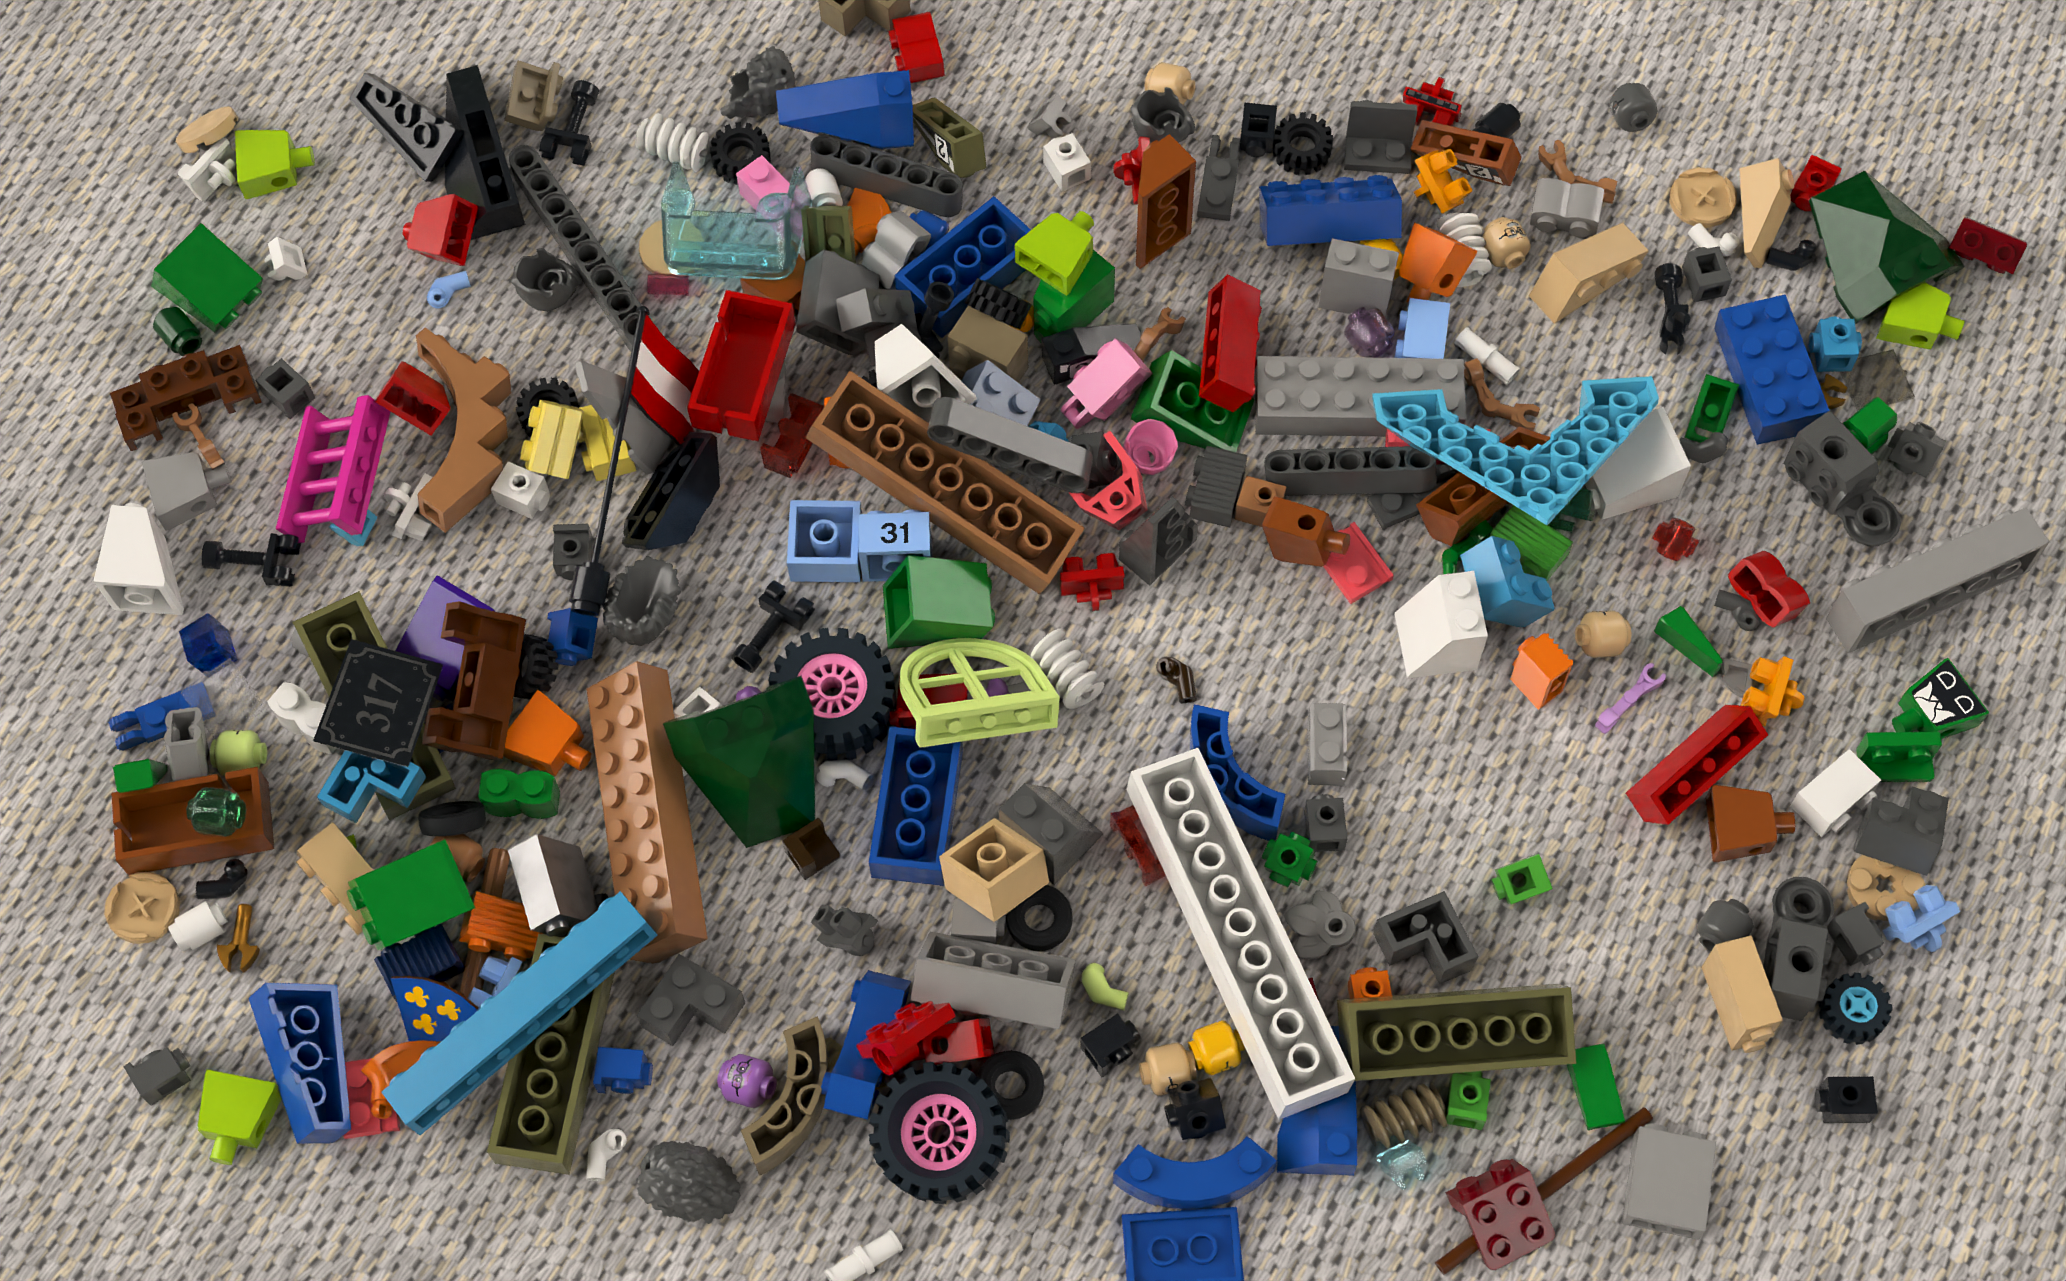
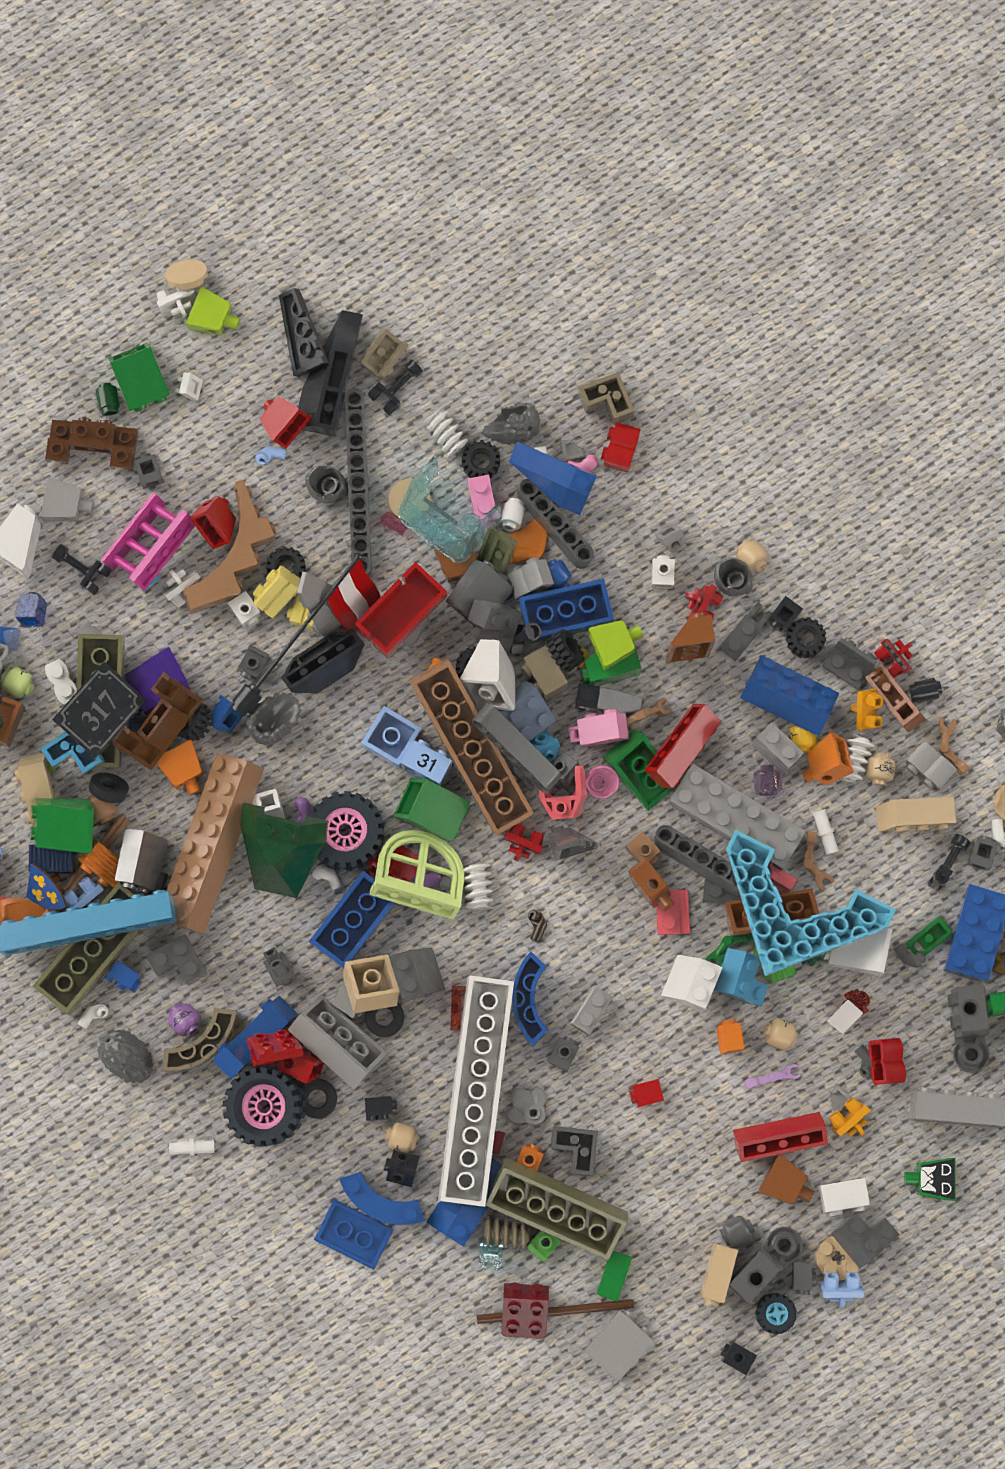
camera: 25 degrees right, 15 degrees up
medium nougat piece [172,403,225,470] -> none
green brick [478,769,560,819] -> none
black bar [731,580,815,673] -> none
clear red window [760,393,824,478] -> none
dark brown panel [782,818,840,880] -> none
olive slope [913,97,987,178] -> none
yellowish green arm [1081,963,1129,1010] -> none
dark grey brick [1185,446,1247,528] -> none
yellow head [1188,1020,1246,1076] -> none
green brick [1262,832,1318,888] -> none
light blue brick [1394,298,1450,359] -> none
bright green brick [1491,854,1553,905] -> none
green slope [1654,606,1723,677] -> none
green bracket [1856,732,1942,782] -> none
none -> red brick [629,1079,664,1108]
none -> white sticker [827,1000,863,1034]

